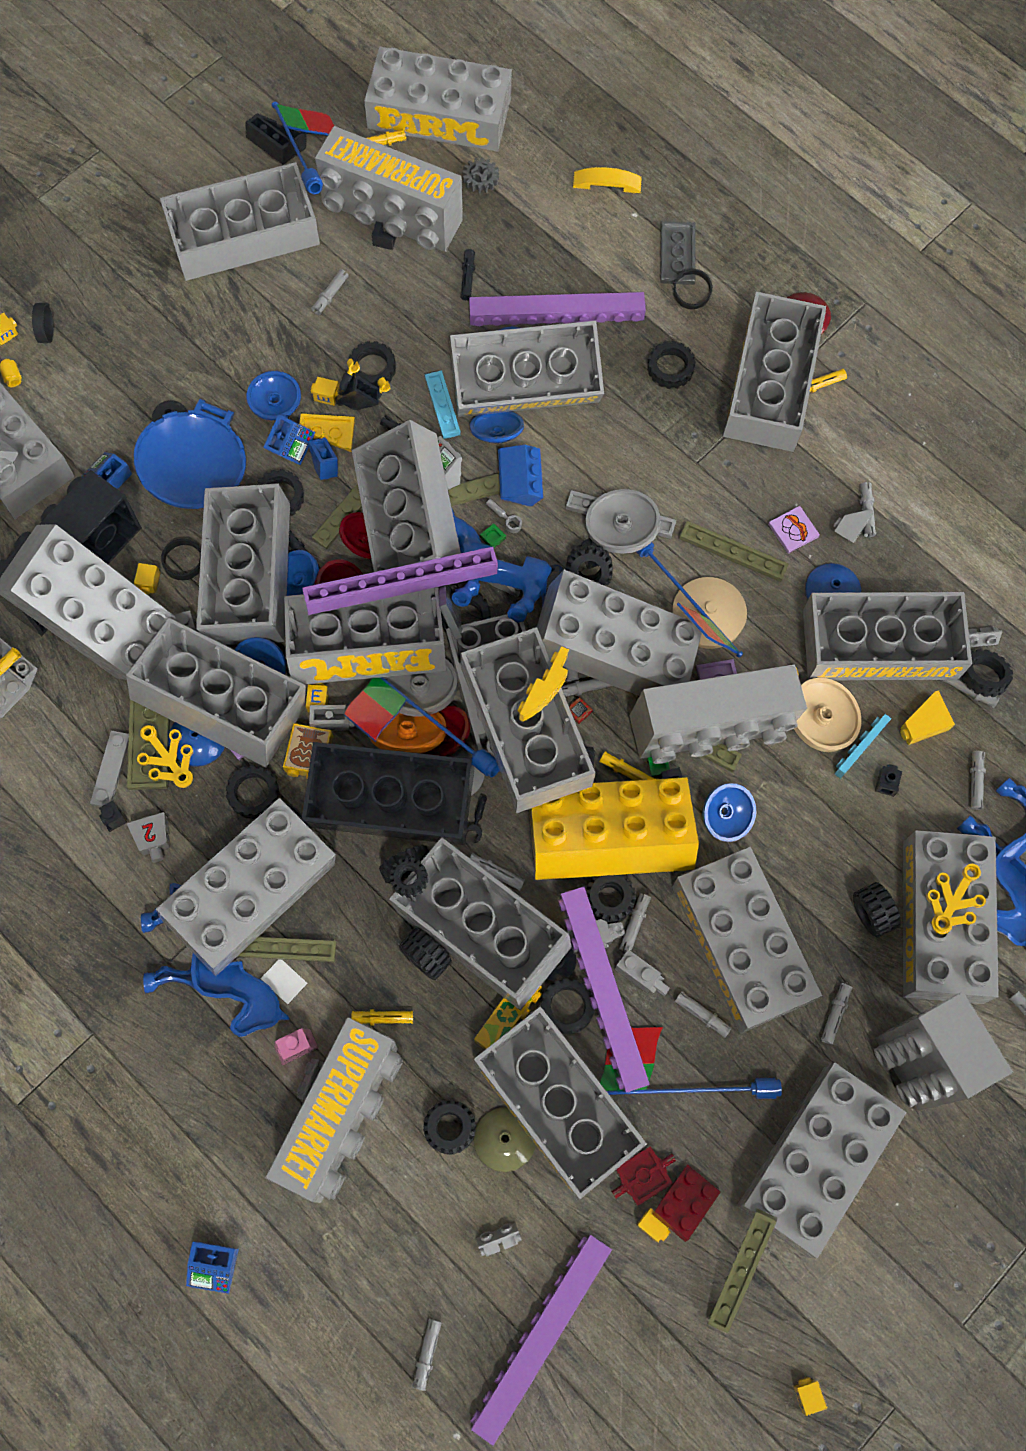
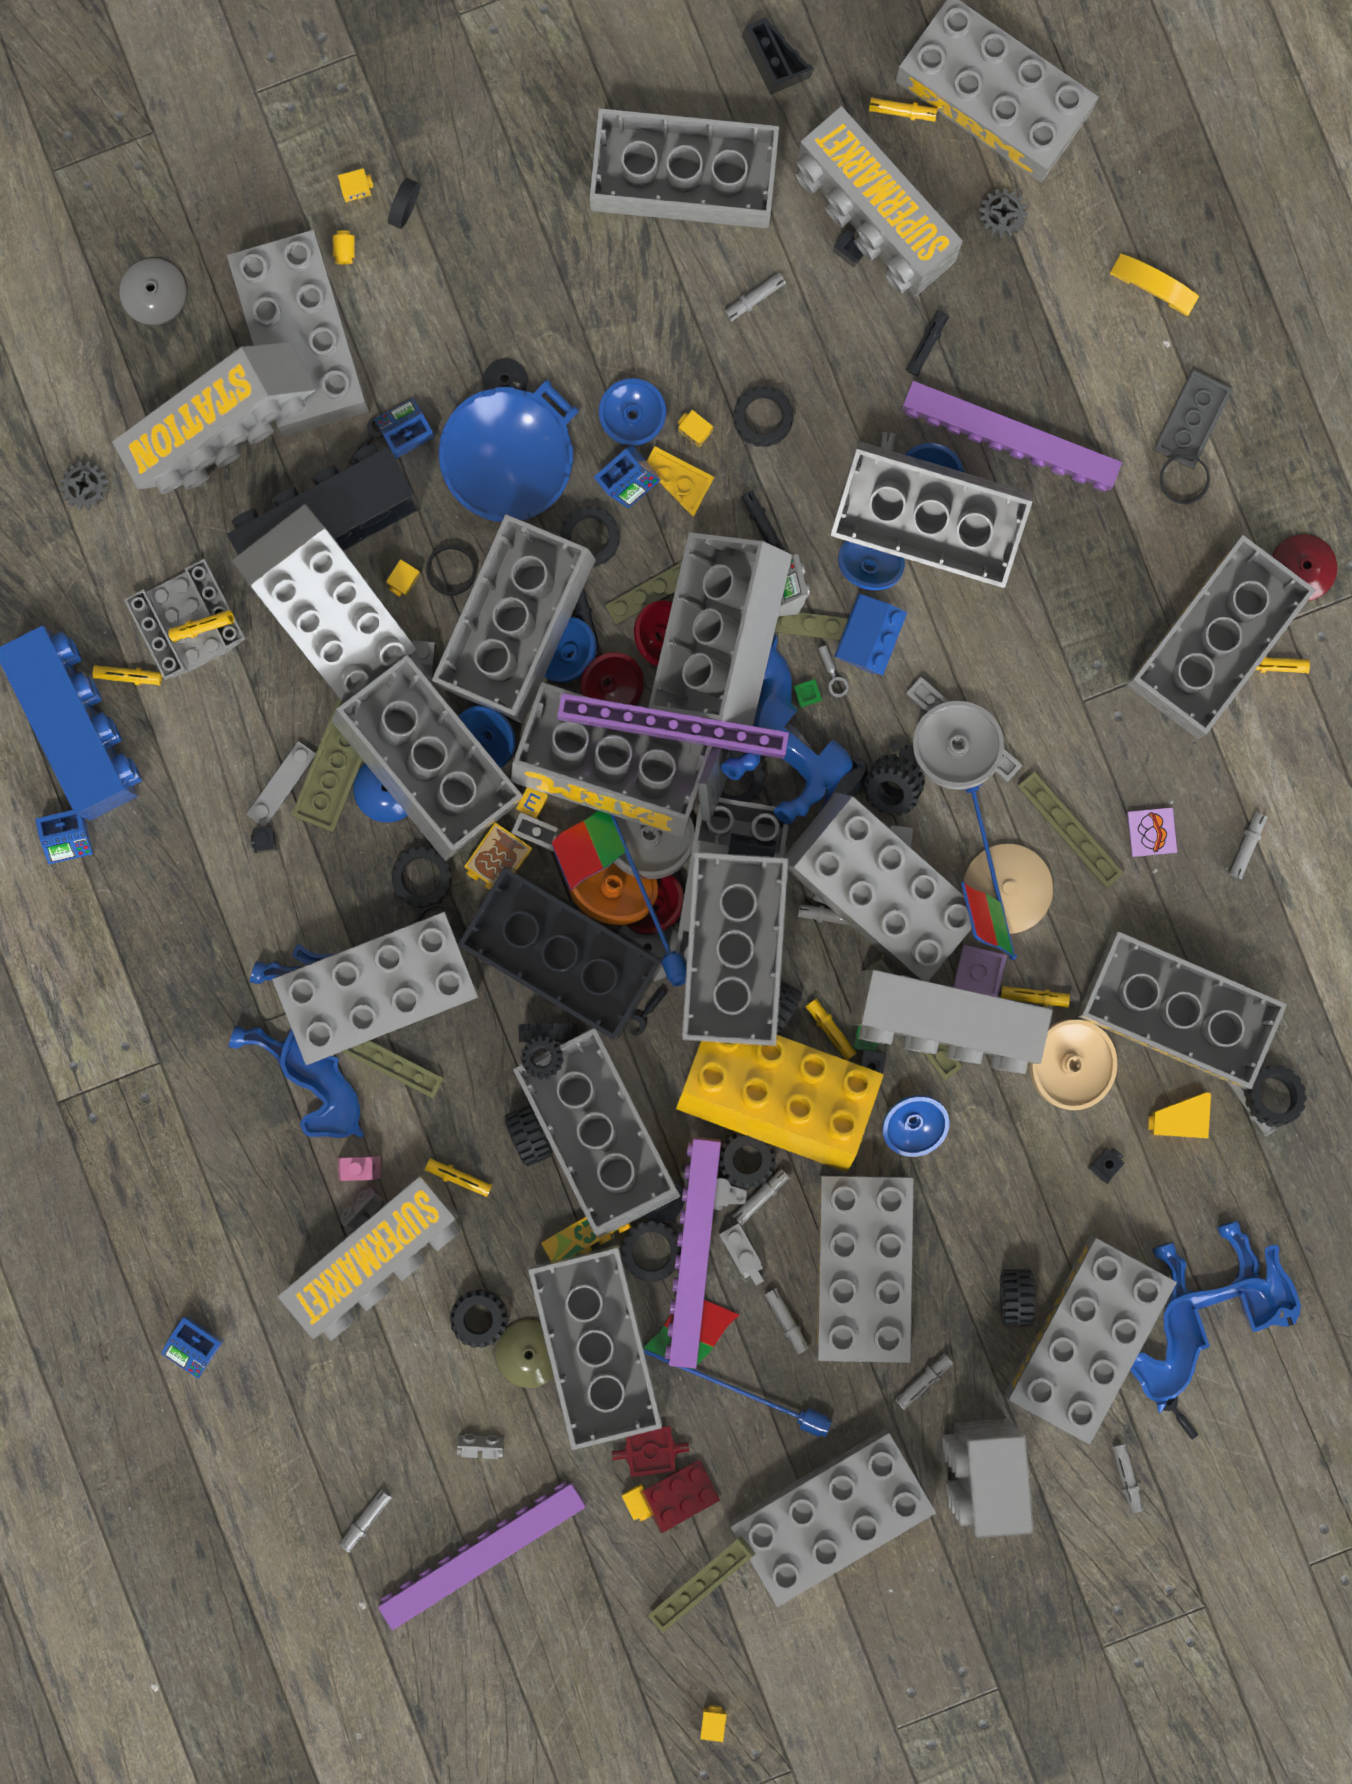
camera: 25 degrees right, 15 degrees up
light grey torso [127,812,170,863] -> none
yellow plant [137,725,193,788] -> none
white sticker [261,960,307,1004] -> none
flag [272,101,334,194] -> none
blue slope [309,438,338,480] -> none
black torso [335,359,390,410] -> none
medium azure plate [425,371,461,439] -> none
light grey pin [470,853,525,891] -> none
yellow slope [518,646,569,721] -> none
tile [569,697,593,724] -> none
black tyre [647,341,696,389] -> none
blue dish [805,563,861,599] -> none
light grey slope [834,509,874,543] -> none
medium azure plate [835,714,891,779] -> none
yellow plant [926,864,986,934] -> none
light grey hinge [968,626,1002,647] -> none
light grey pin [970,751,986,810] -> none

